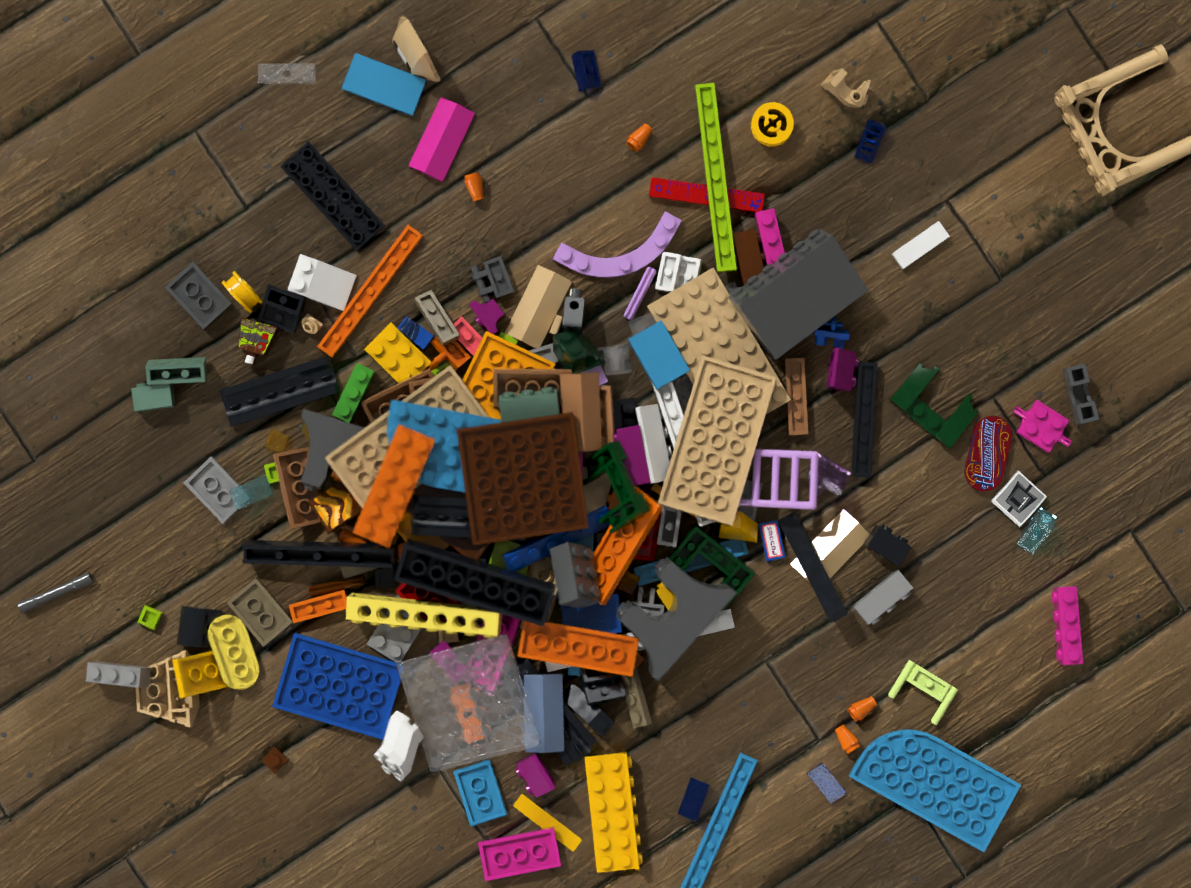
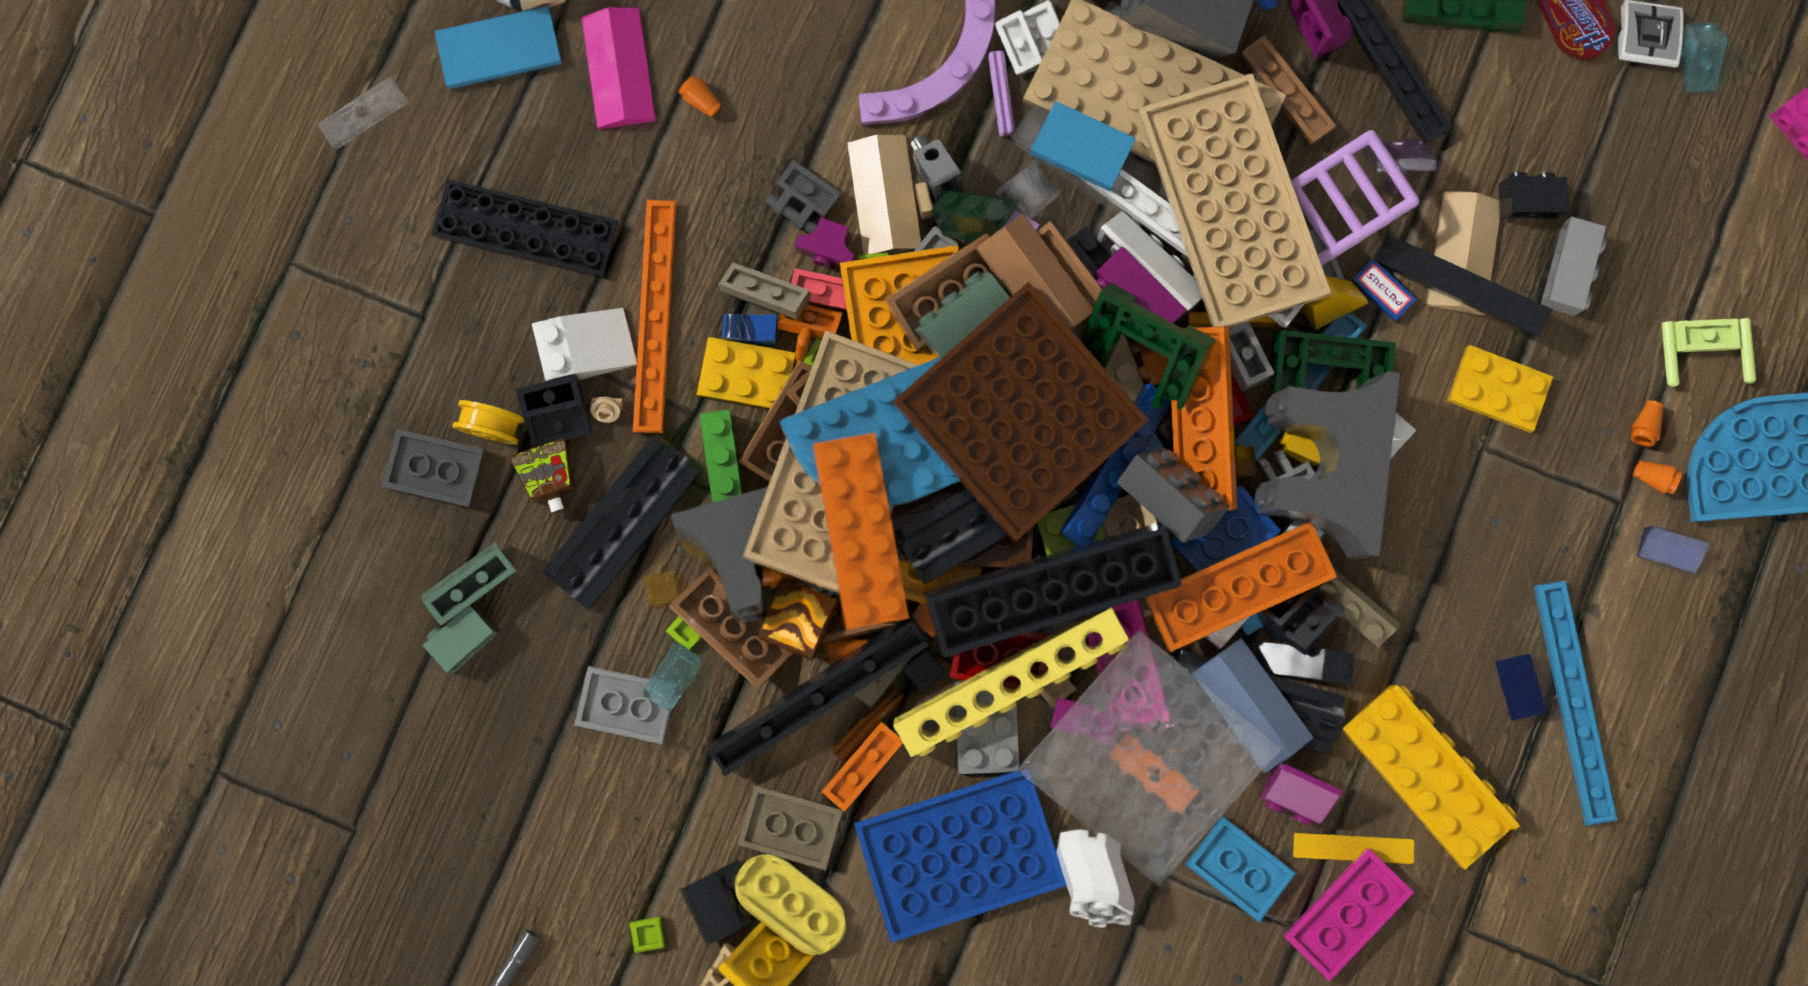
camera: 35 degrees left, 5 degrees down
none -> yellow plate [1447,345,1553,433]

